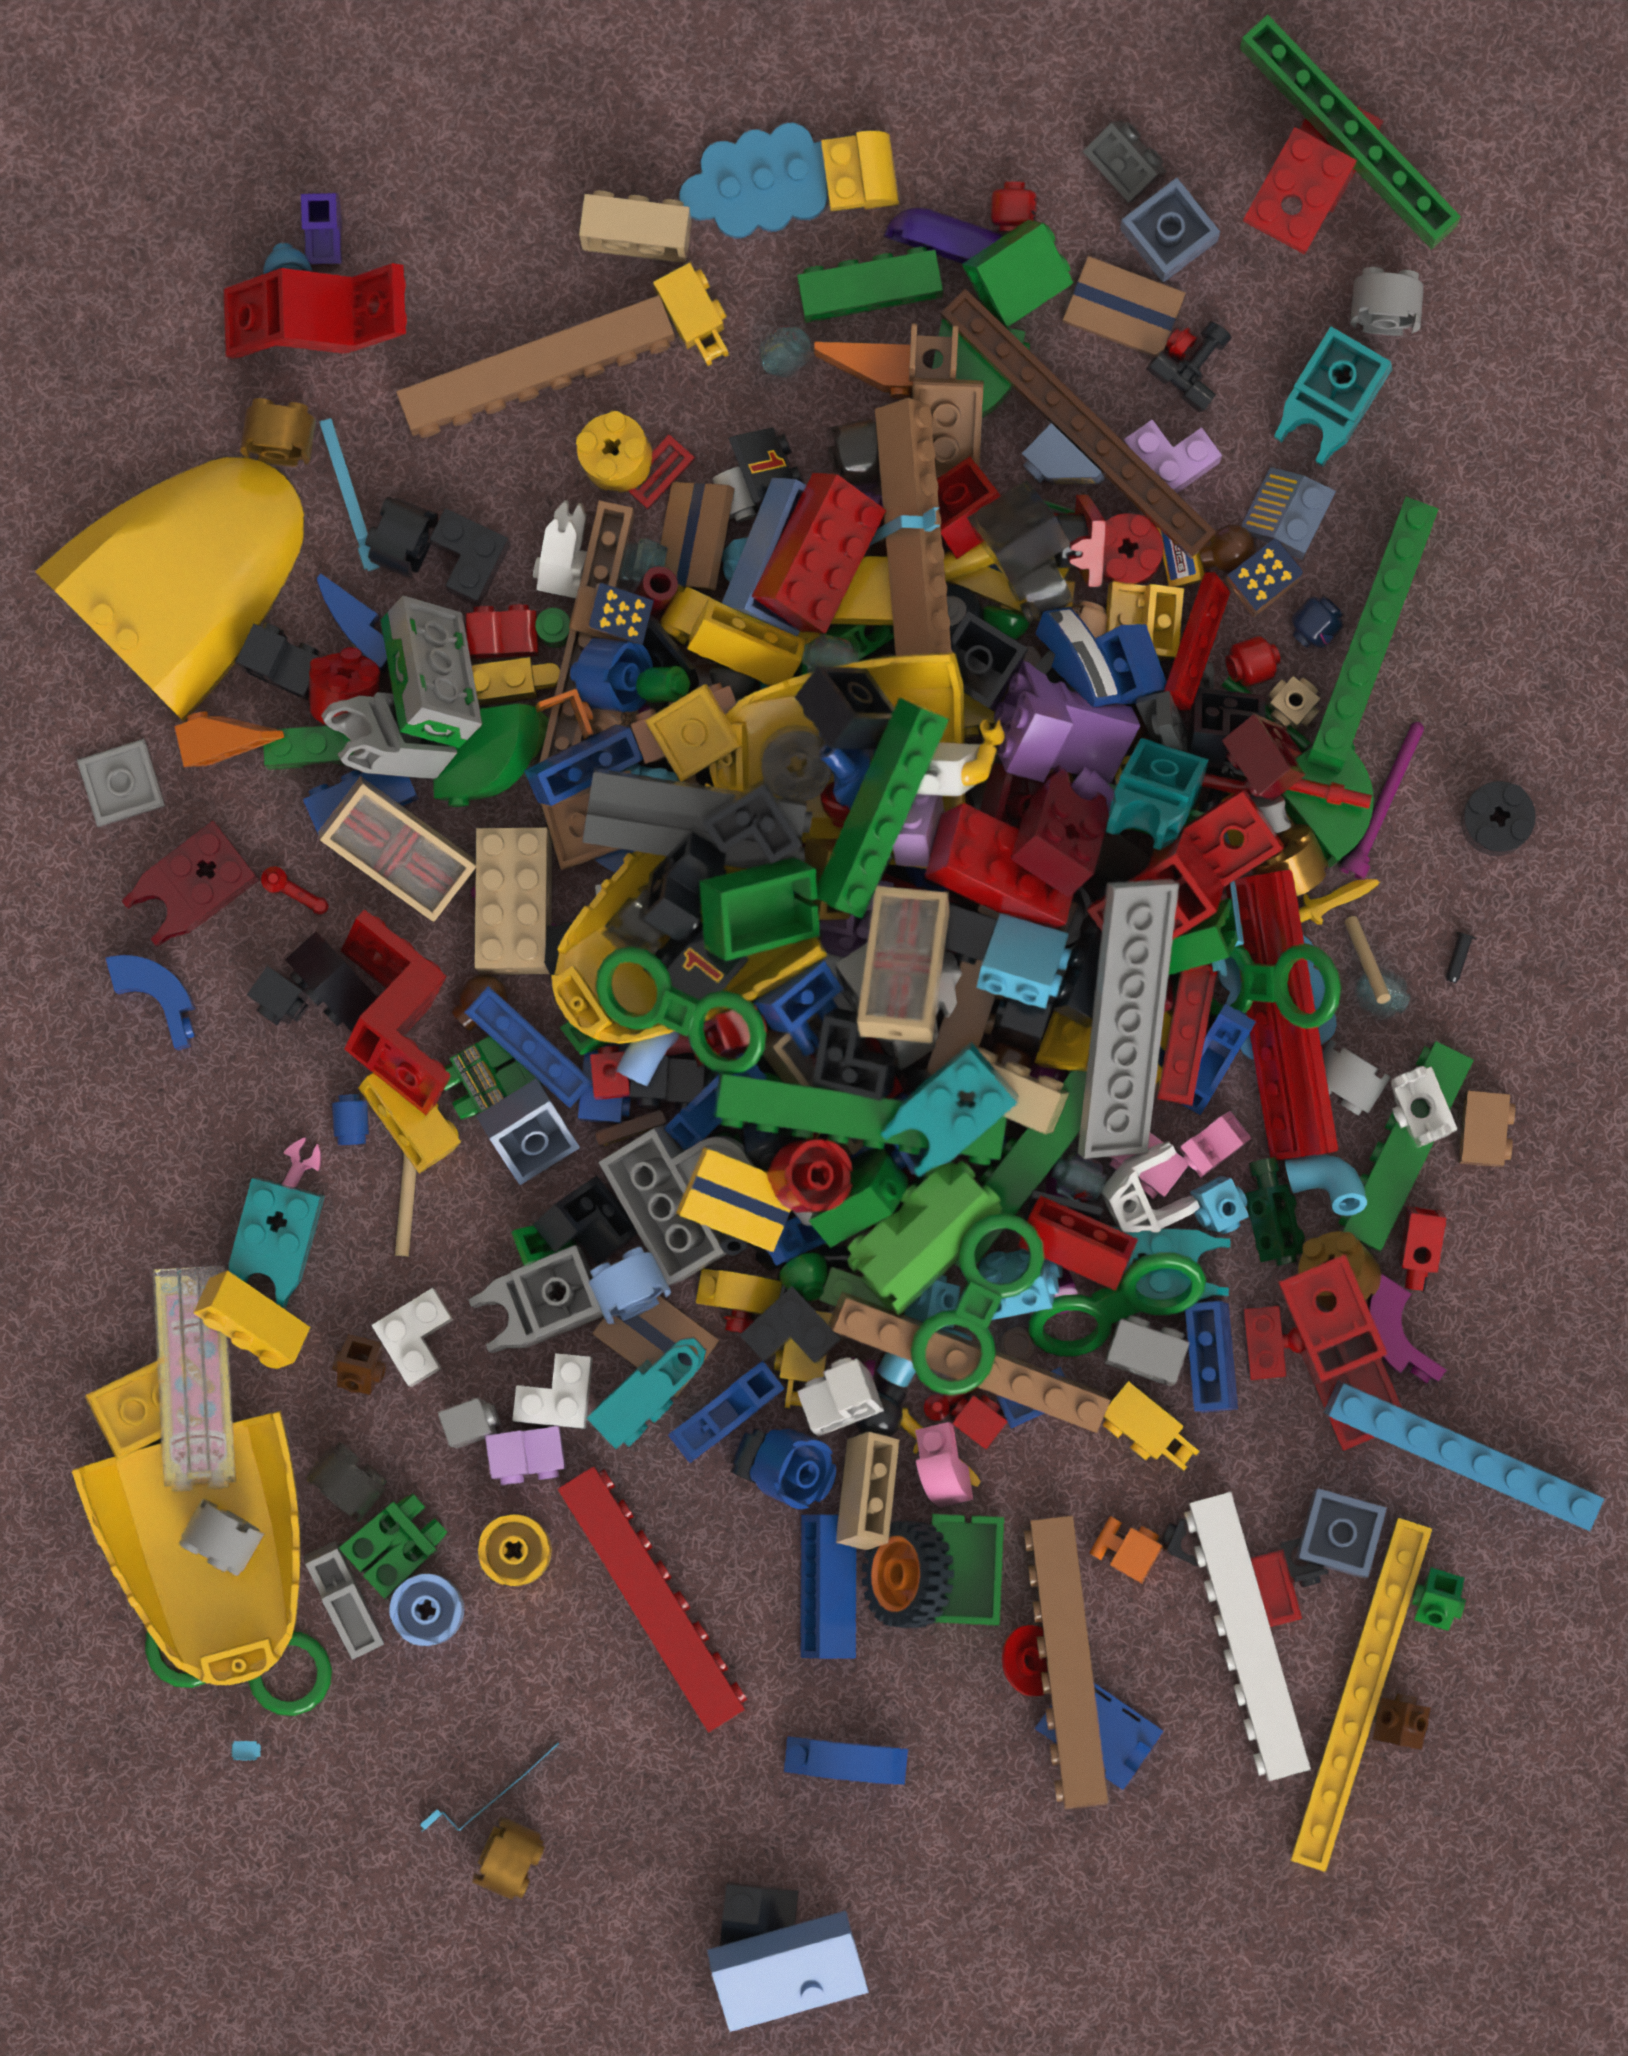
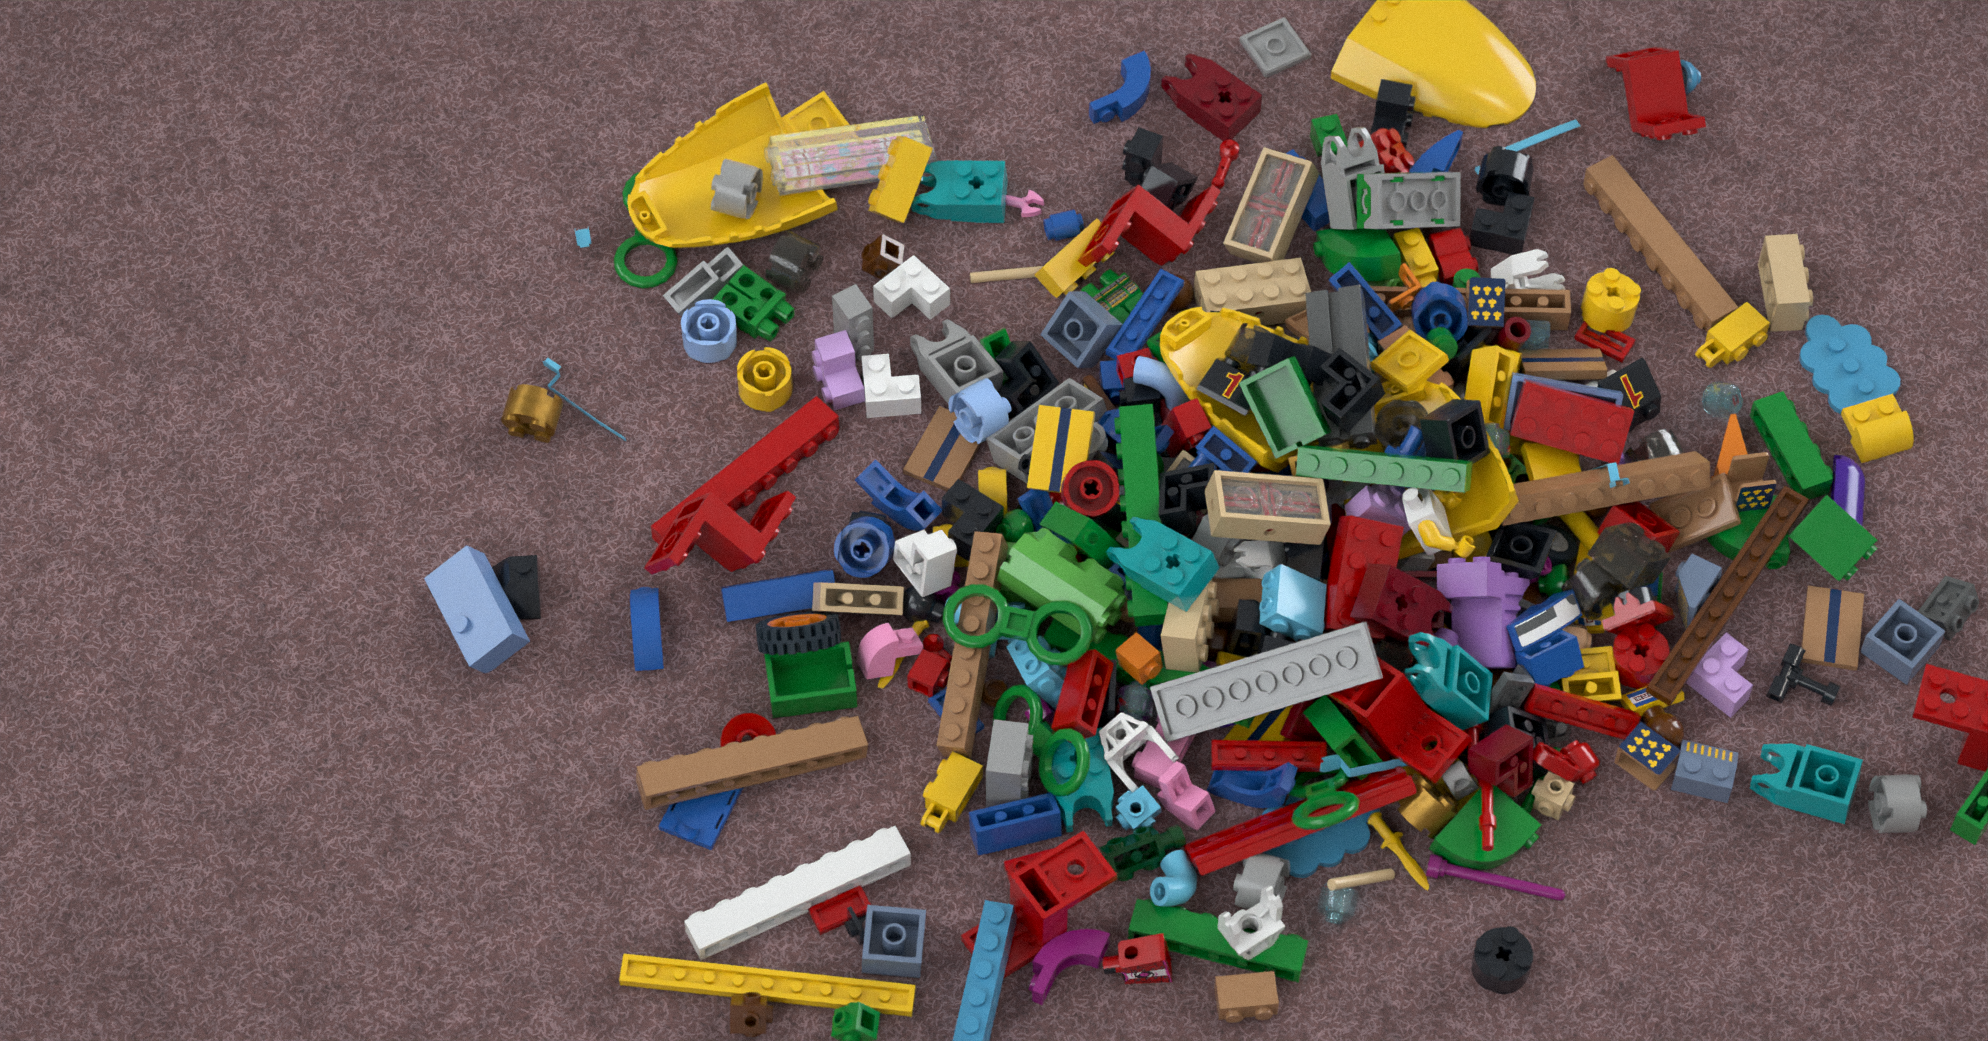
camera: 70 degrees right, 25 degrees down
orange slope [174,712,284,767] -> none
pearl gold brick [240,398,316,467] -> none
dark purple brick [301,193,342,264] -> none
teal brick [587,1337,706,1449] -> none
green bar [595,946,766,1075] -> none
red head [991,182,1037,232] -> none
orange brick [1089,1516,1163,1584] -> none
black bracket [1161,1518,1198,1567] -> none
red plate [1166,328,1197,360] -> none
dark blue head [1291,595,1344,648] -> none
pearl gold brick [1298,1231,1381,1311] -> none
green brick [1307,497,1439,773] -> none
black piece [1446,932,1476,983] -> none
none -> red bracket [644,491,796,575]
none -> orange brick [1116,632,1163,685]
none -> red beam [1533,742,1581,782]

